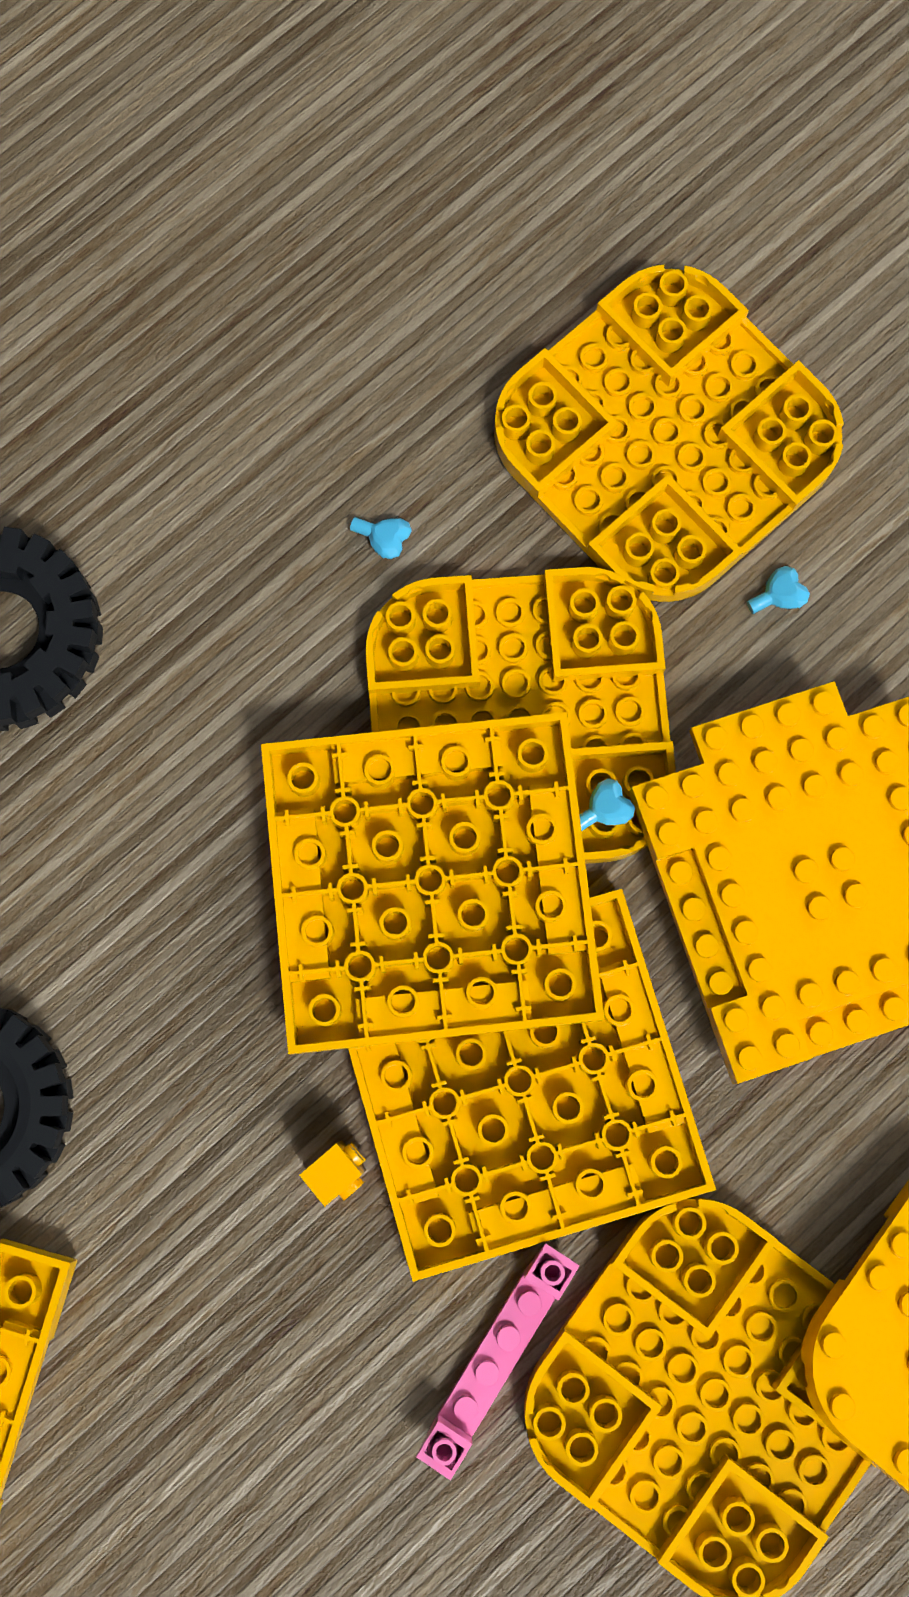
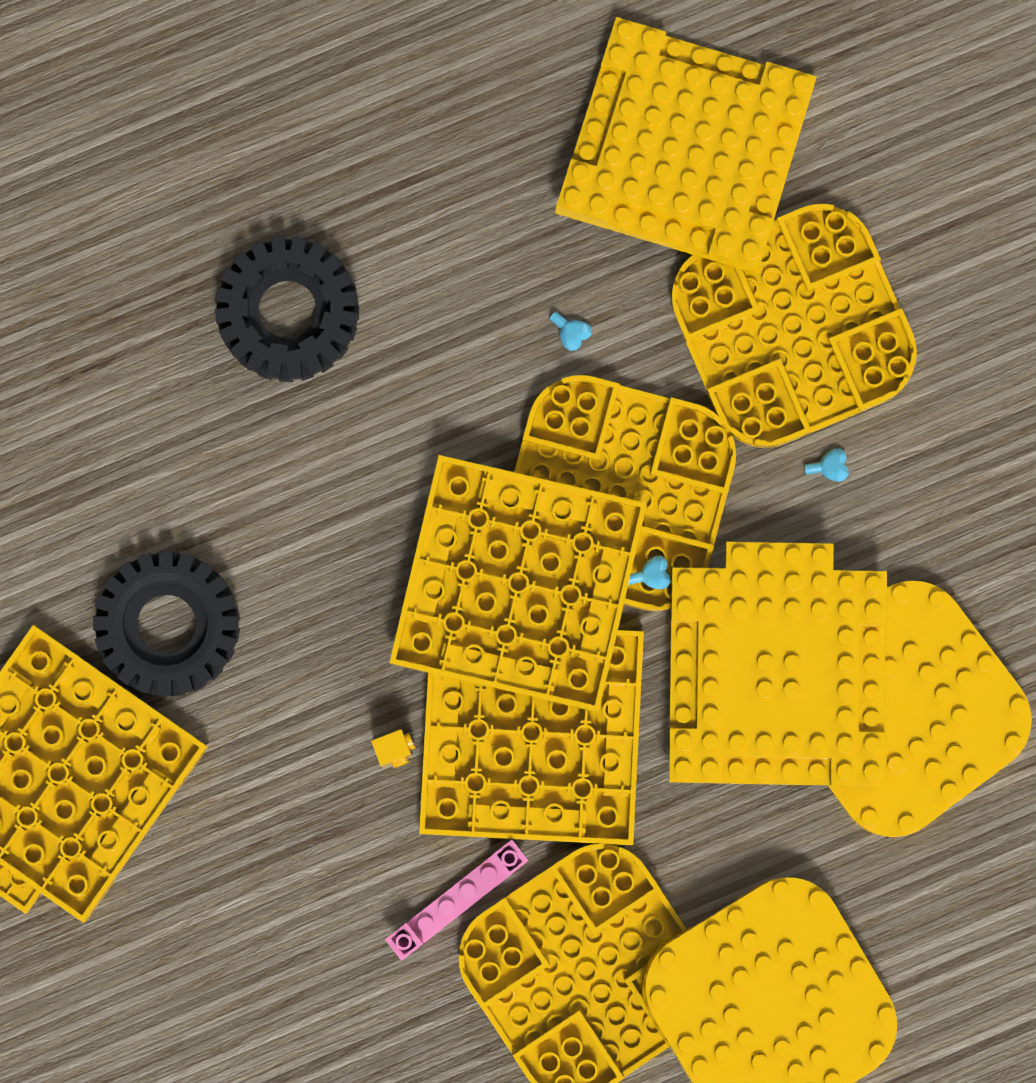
camera: 25 degrees right, 5 degrees up
none -> yellow plate [555,17,817,274]

